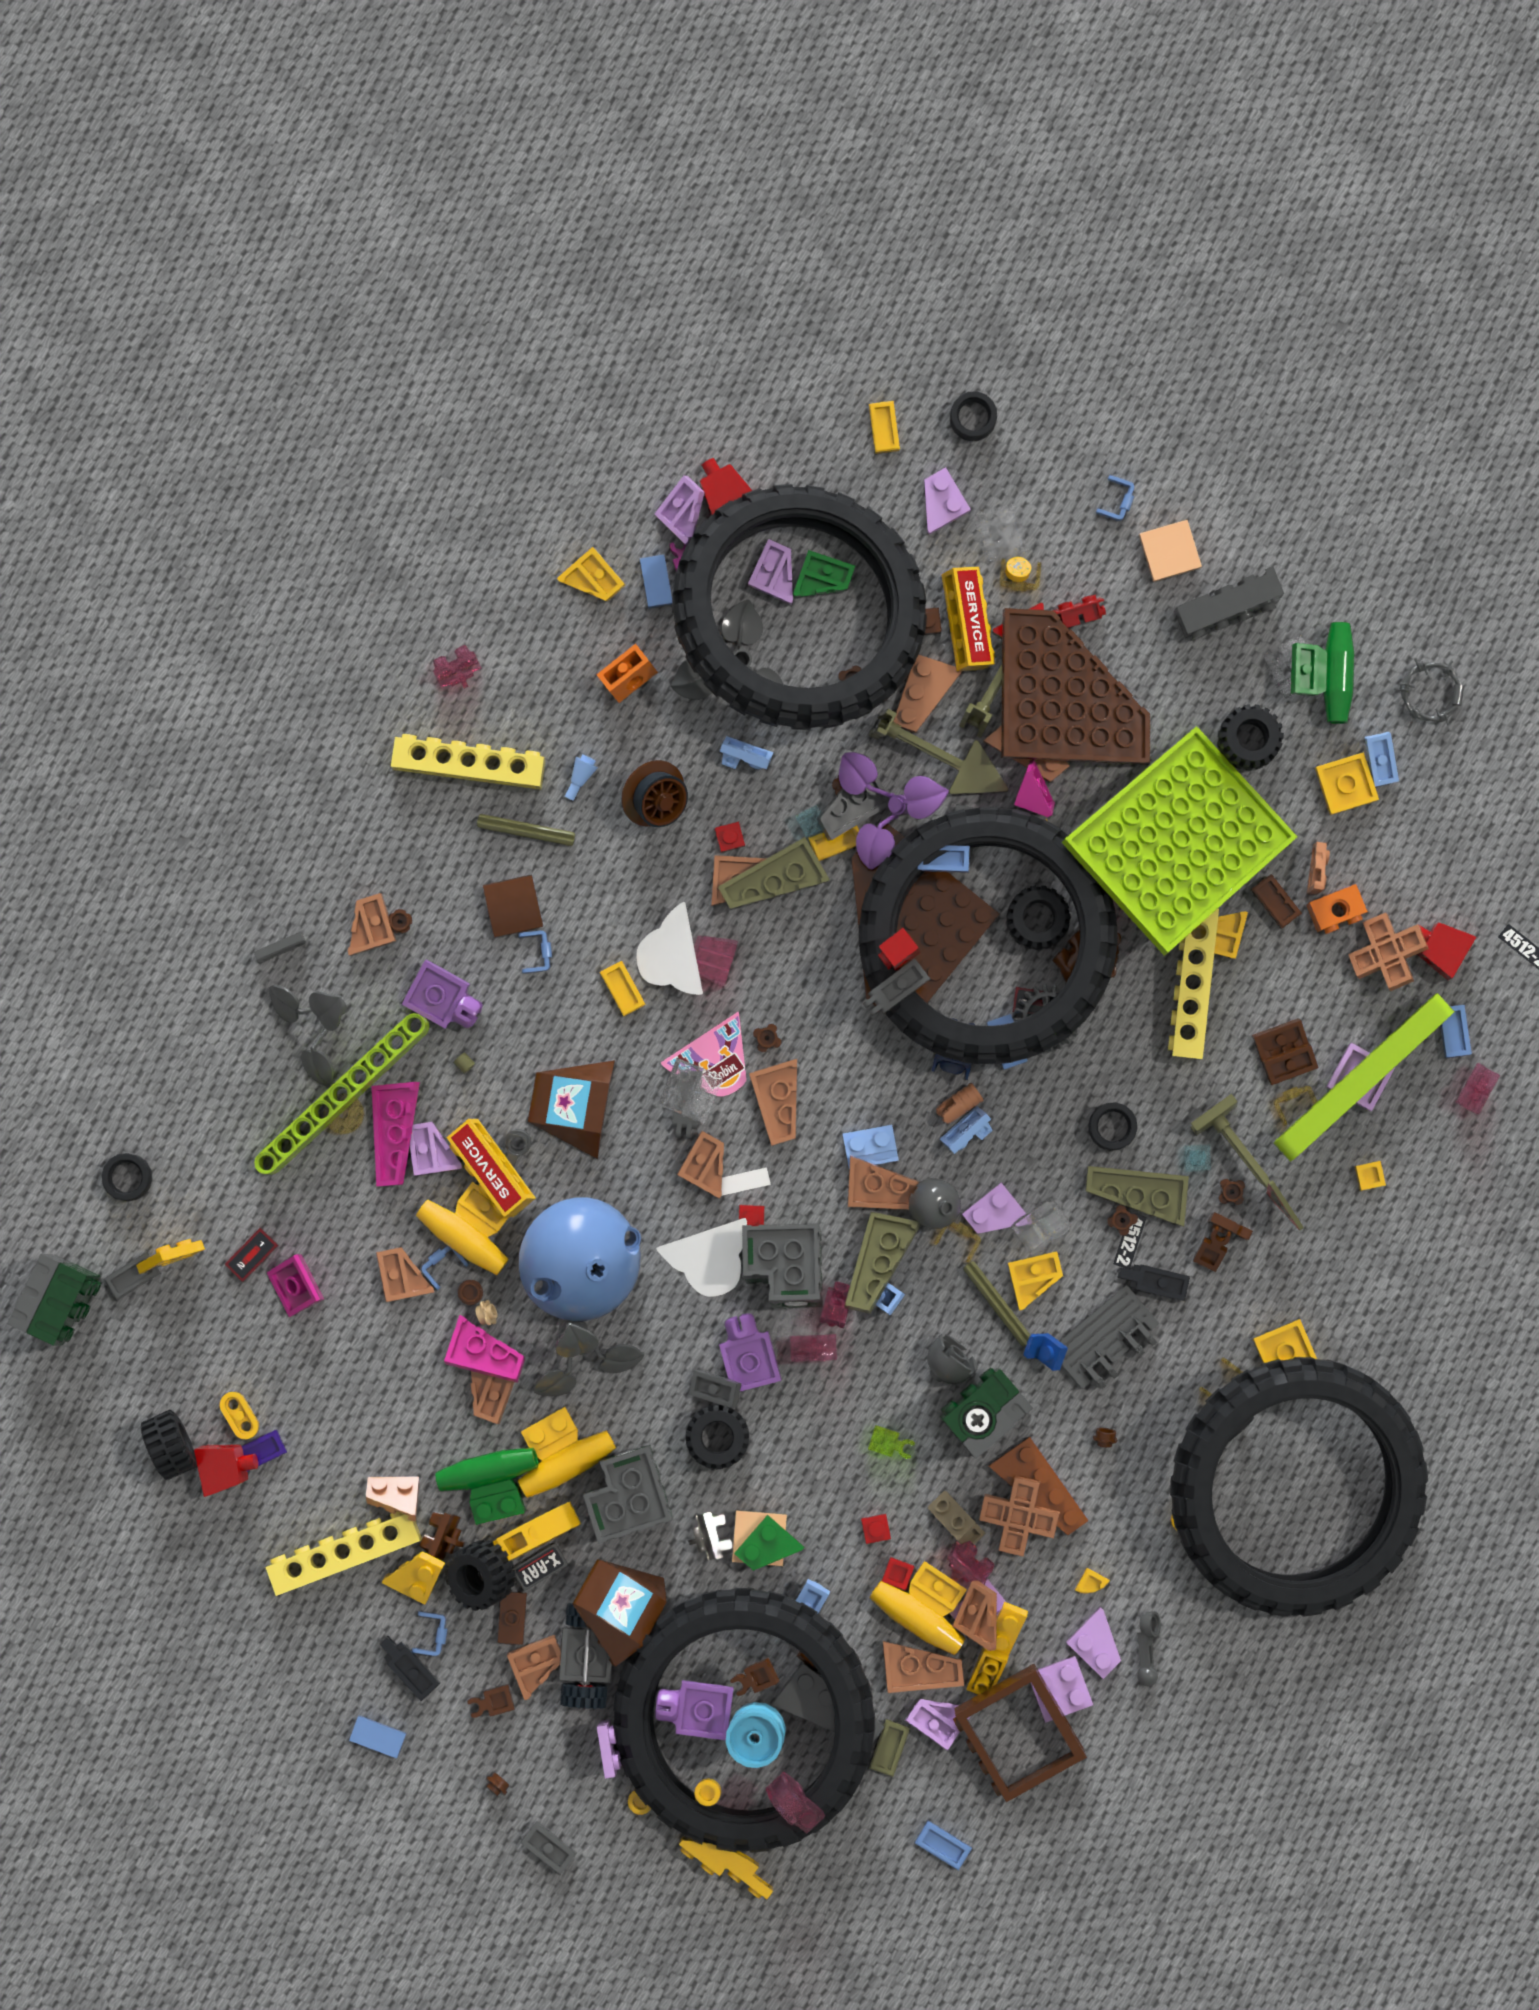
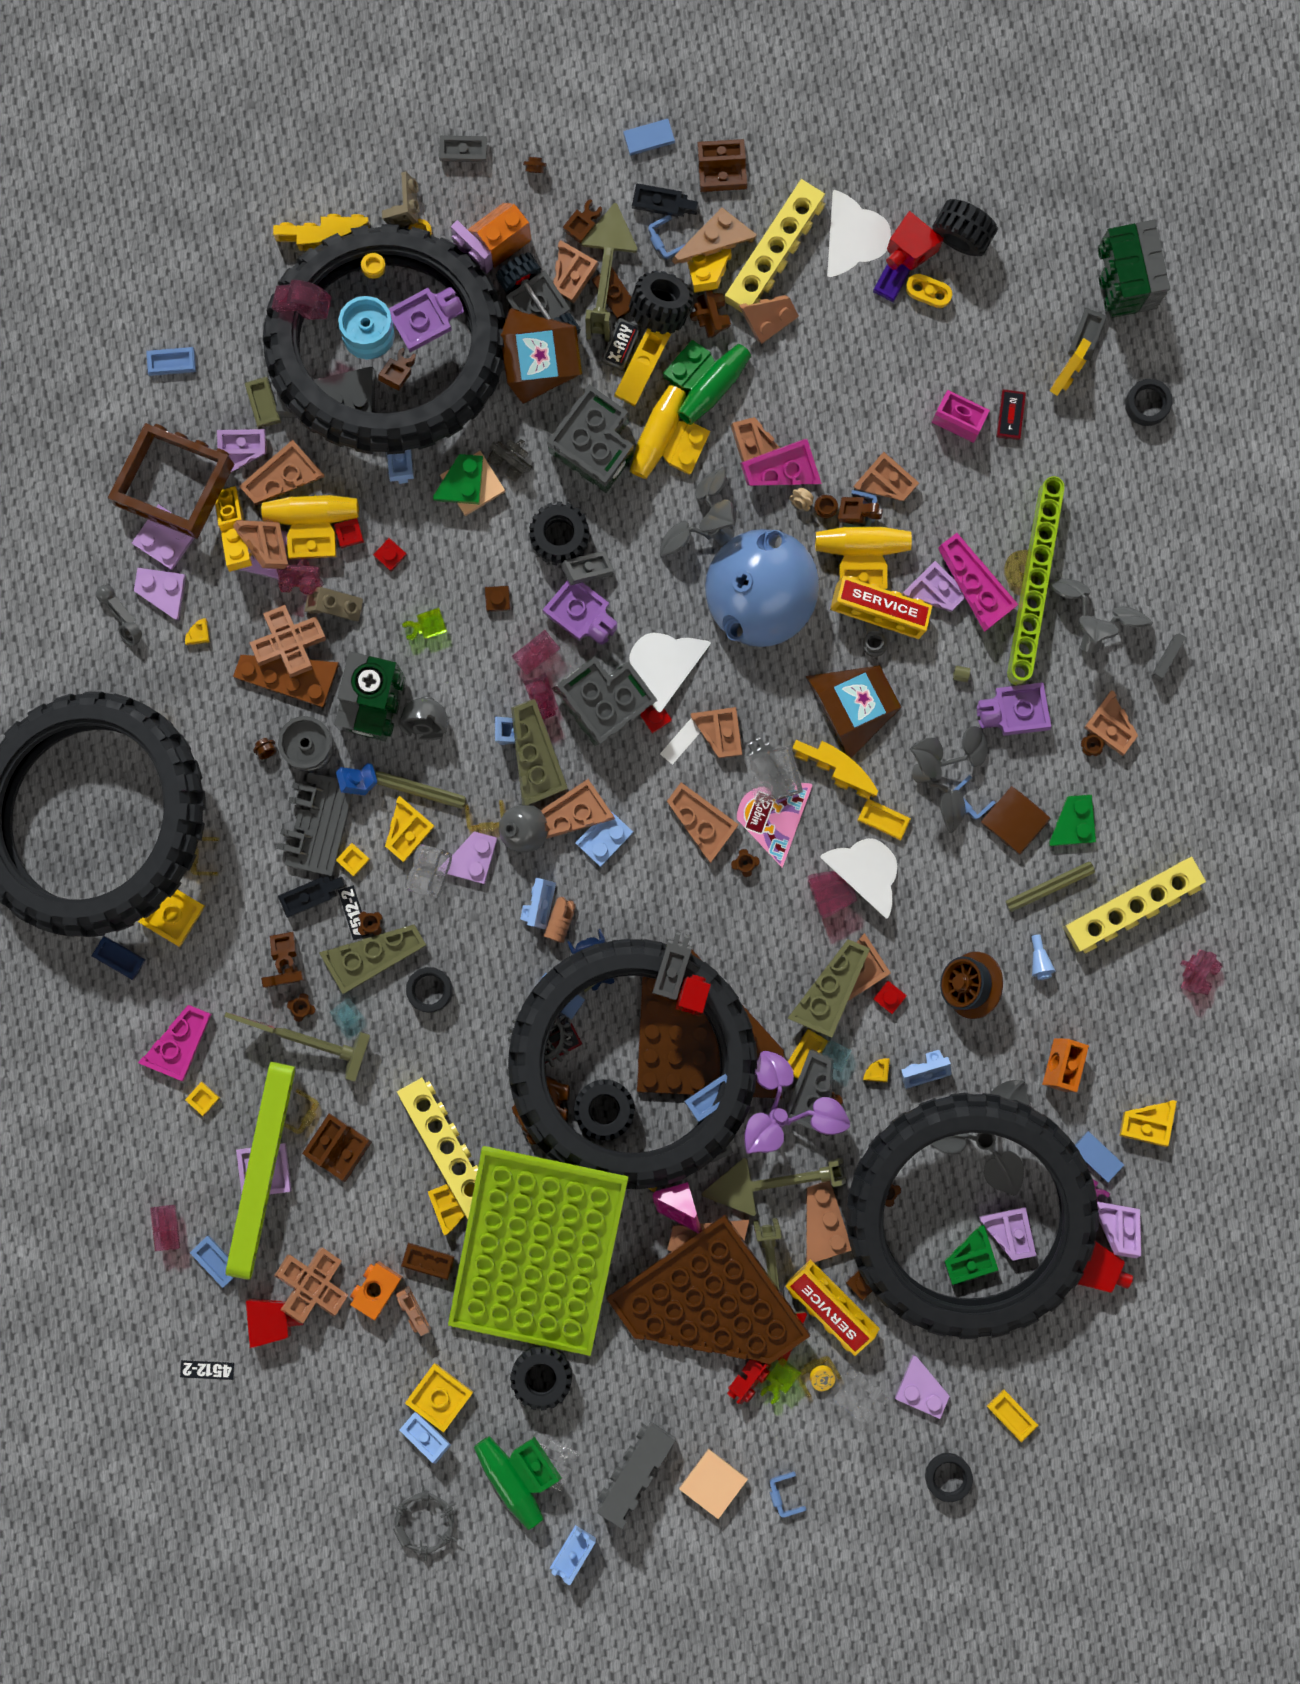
camera: 145 degrees right, 0 degrees up
none -> dark blue tile [91,936,146,980]
none -> dark pink wing [138,1005,212,1081]
none -> dark grey wheel [278,716,335,772]
none -> yellow tile [336,843,370,877]
none -> dark tan bracket [382,171,420,228]
none -> orange slope [467,203,532,268]
none -> reddish brown plate [485,586,510,612]
none -> light blue hinge [550,1525,596,1585]
none -> olive piece [581,203,637,342]
none -> medium nougat wing [672,207,757,264]
none -> reddish brown slope [697,139,747,192]
none -> clear neon green plate [760,1358,802,1405]
none -> yellow slope [791,740,878,799]
none -> white sticker [827,190,891,277]
none -> reddish brown plate [838,497,883,523]
none -> yellow tile [863,1058,890,1082]
none -> dark grey plant [910,726,988,833]
none -> green wing [1048,795,1096,846]

